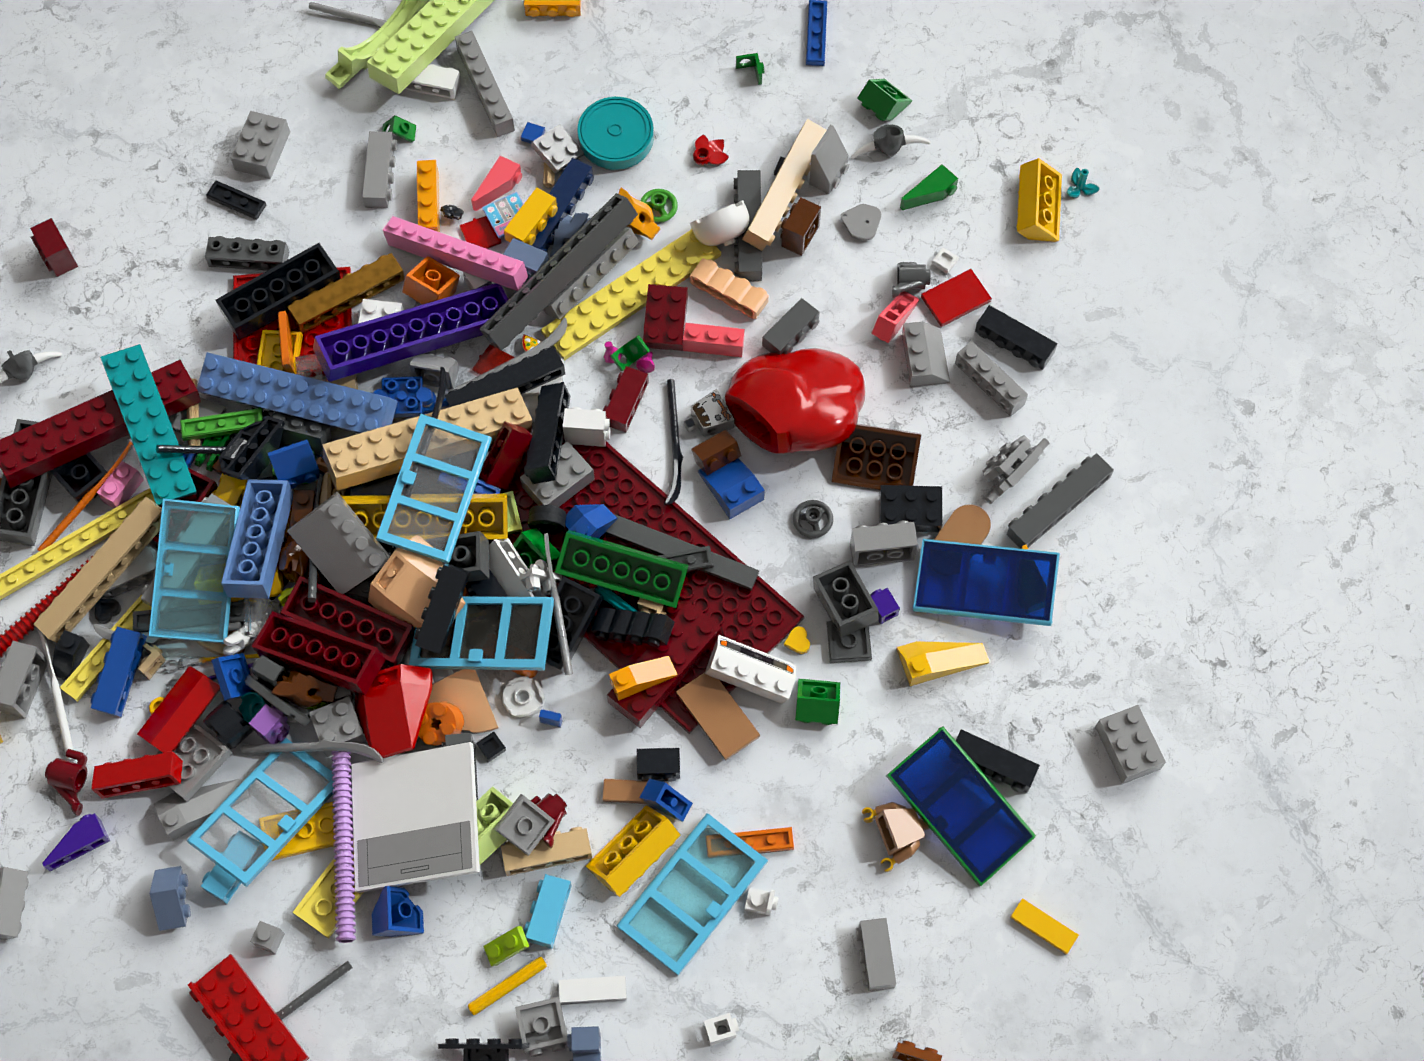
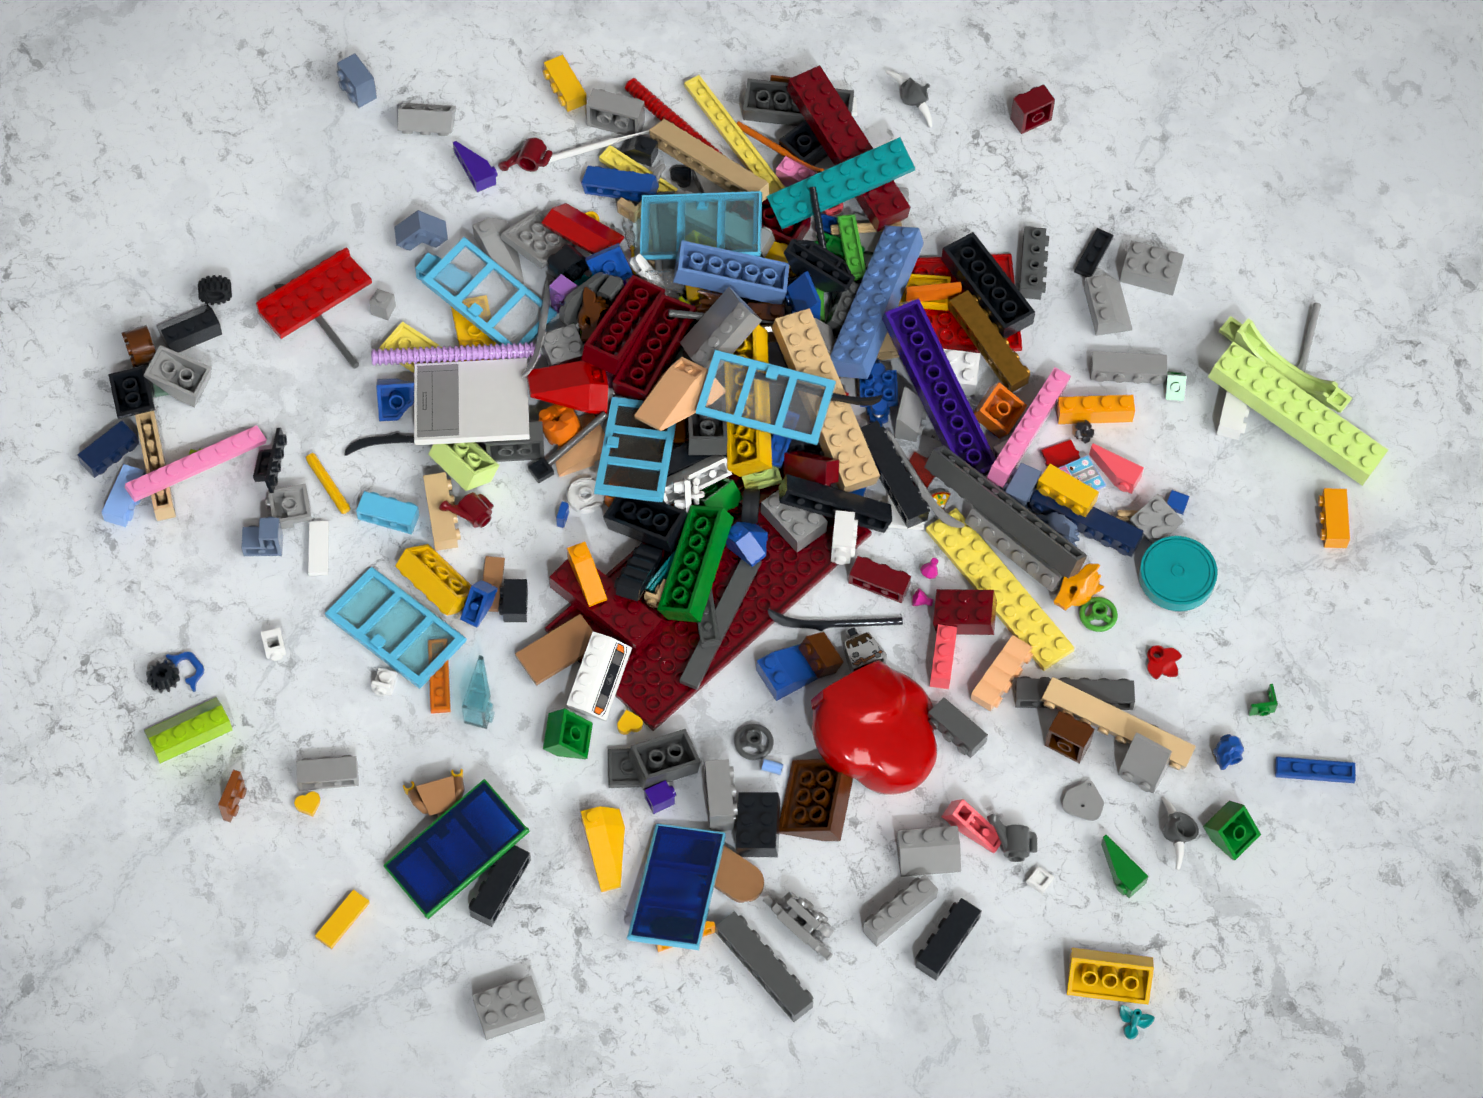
camera: 90 degrees right, 5 degrees down
red brick [91,751,183,799] -> none
black brick [414,563,470,654] -> none
light grey brick [455,31,515,137] -> none
lime plate [483,926,530,966] -> none
light grey tile [494,794,555,856] -> none
light grey piece [544,533,573,675] -> none
green bracket [610,335,650,372] -> none
white cylinder [690,200,749,246] -> none
red tile [921,269,992,327] -> none
none -> yellow tile [294,791,321,817]
none -> black piece [345,433,477,456]
none -> clear light blue slope [462,655,495,729]
none -> dark grey bar [546,411,608,466]
none -> light blue piece [761,758,783,775]
none -> light grey slope [1084,275,1132,336]
none -> blue head [1213,734,1244,770]

